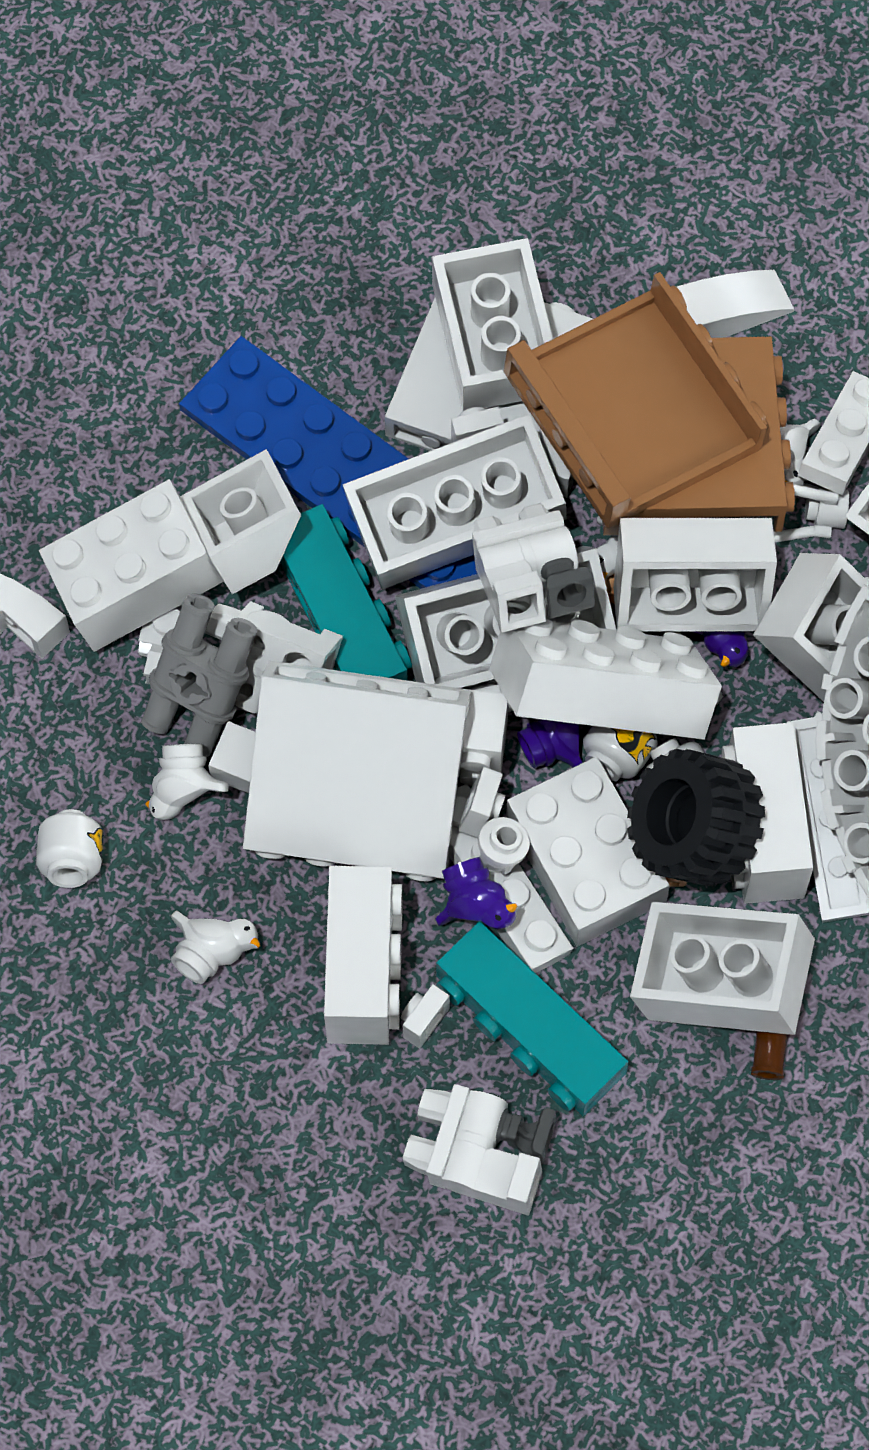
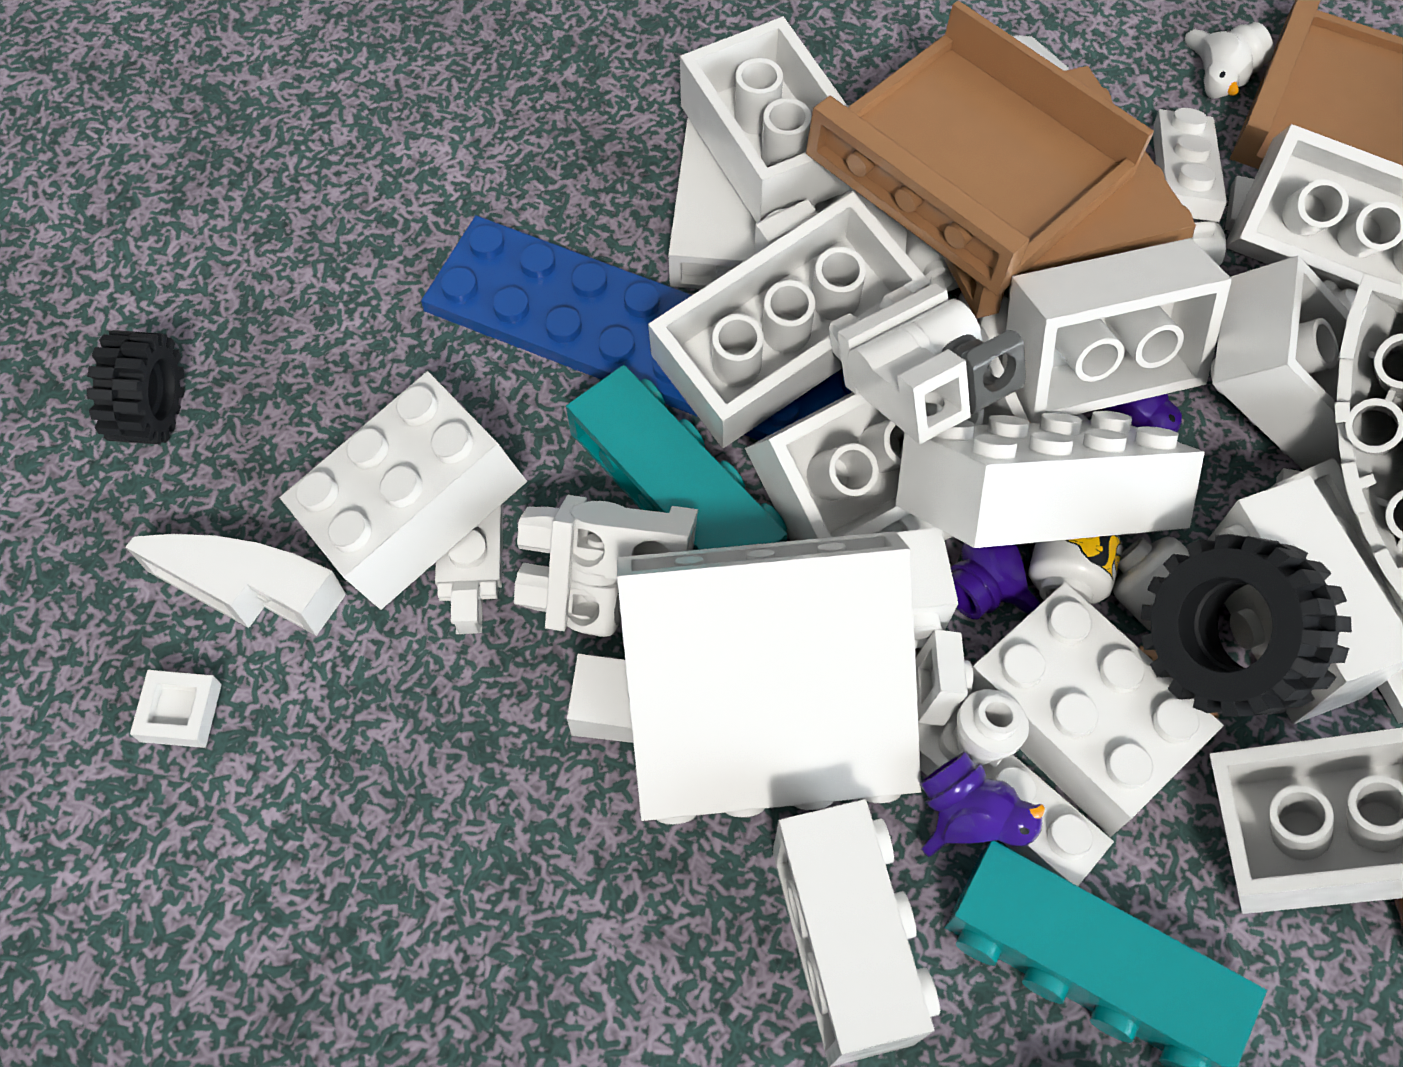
camera: 15 degrees left, 5 degrees down
white head [36,809,104,888] -> none
light grey pin [141,594,258,757] -> none
white animal [146,744,229,820] -> none
white animal [171,910,260,984] -> none
white slope [180,449,301,595] -> none
white plate [401,984,450,1049] -> none

